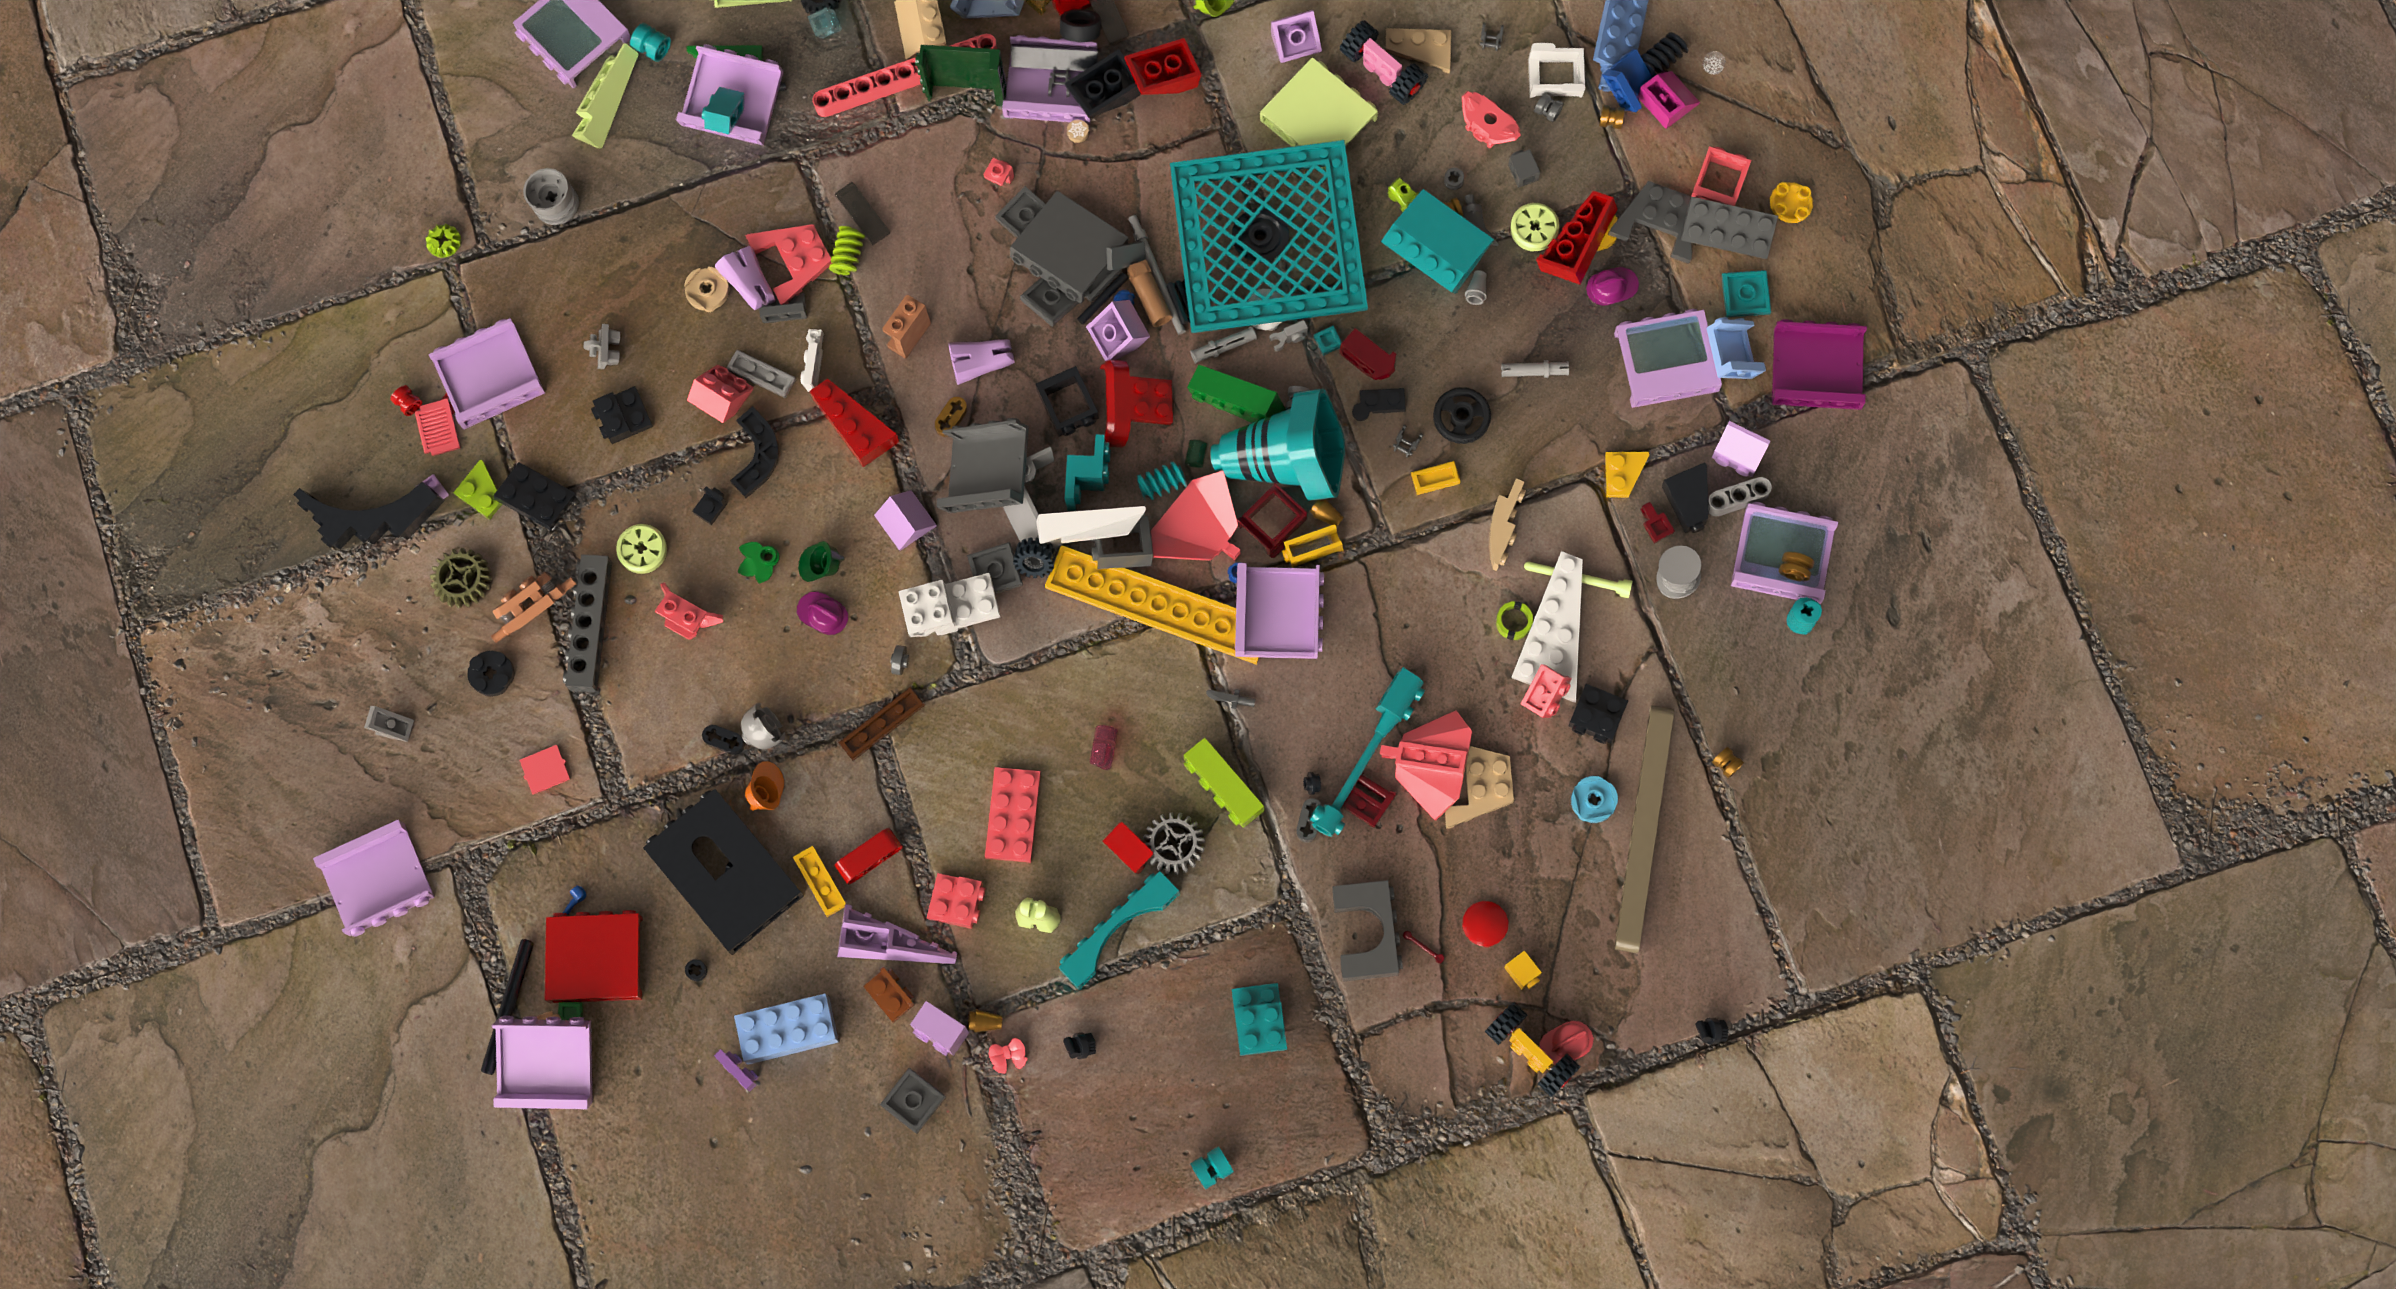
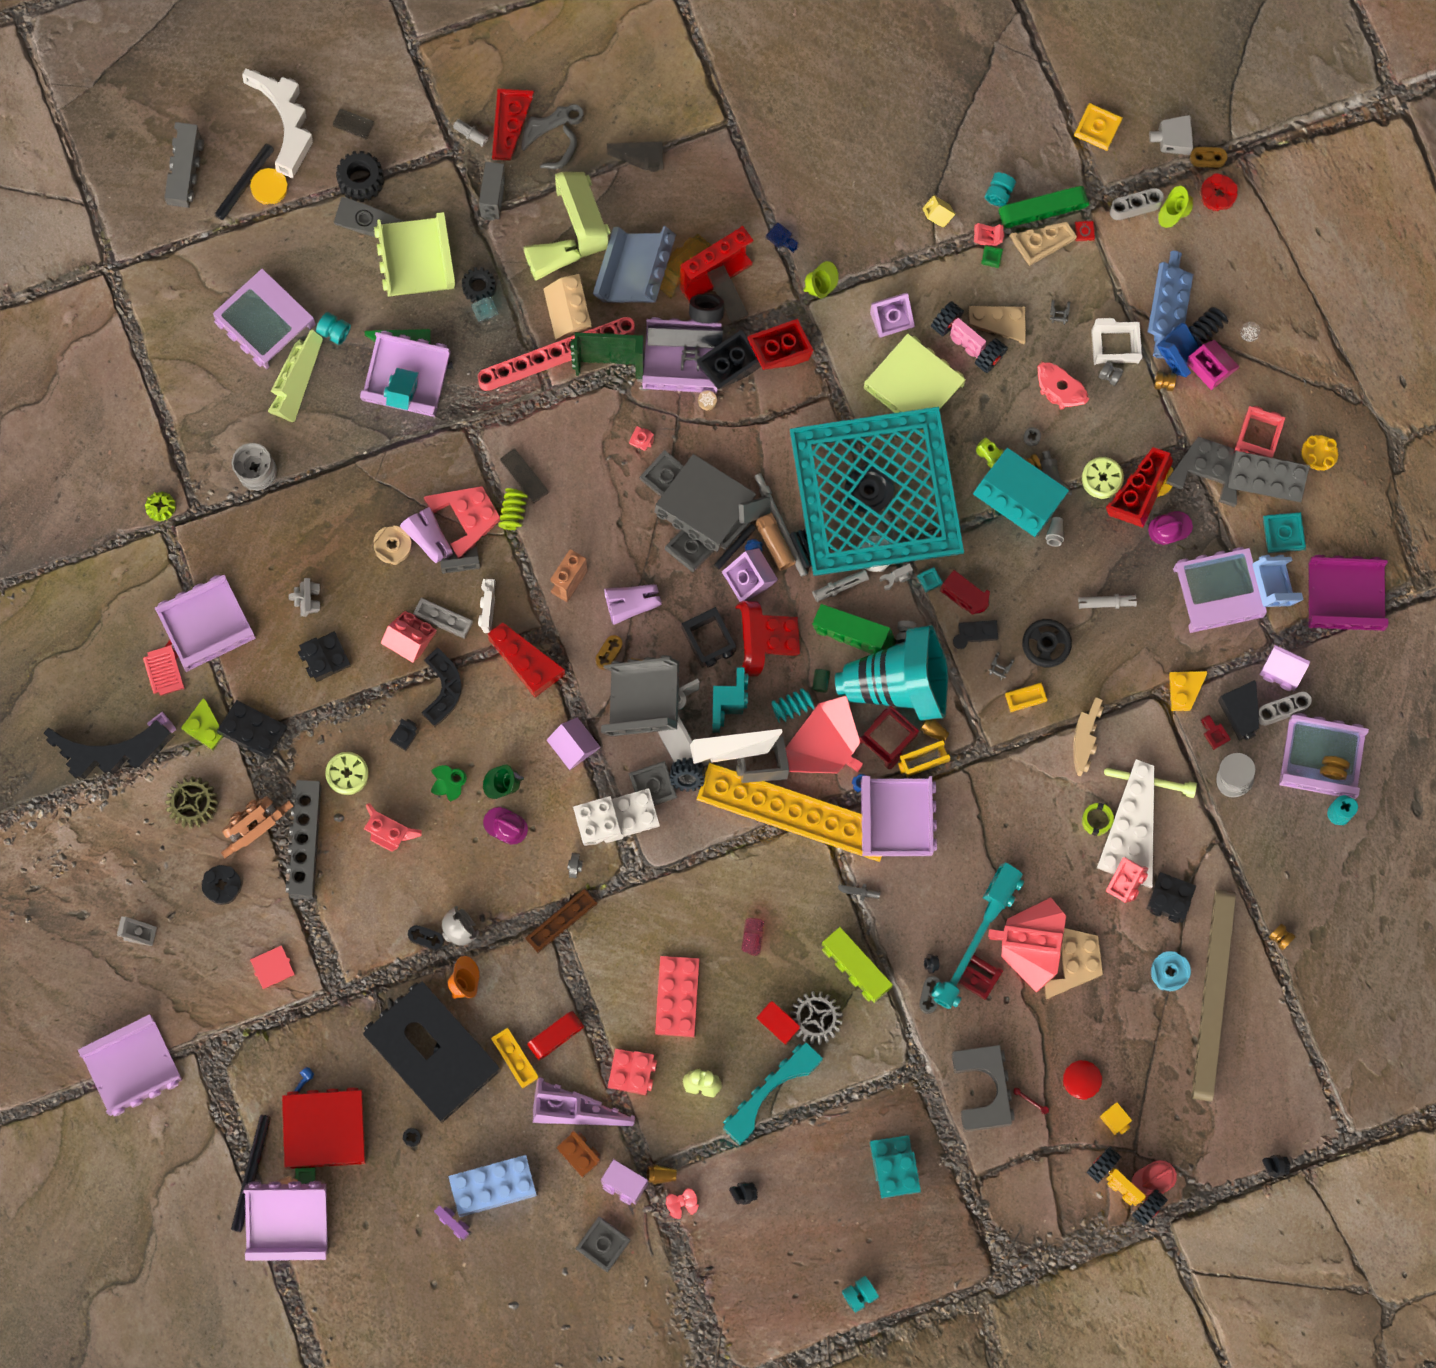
camera: 10 degrees left, 0 degrees up
red wheel [391,385,422,416] -> none
dark grey brick [1508,149,1540,188] -> none

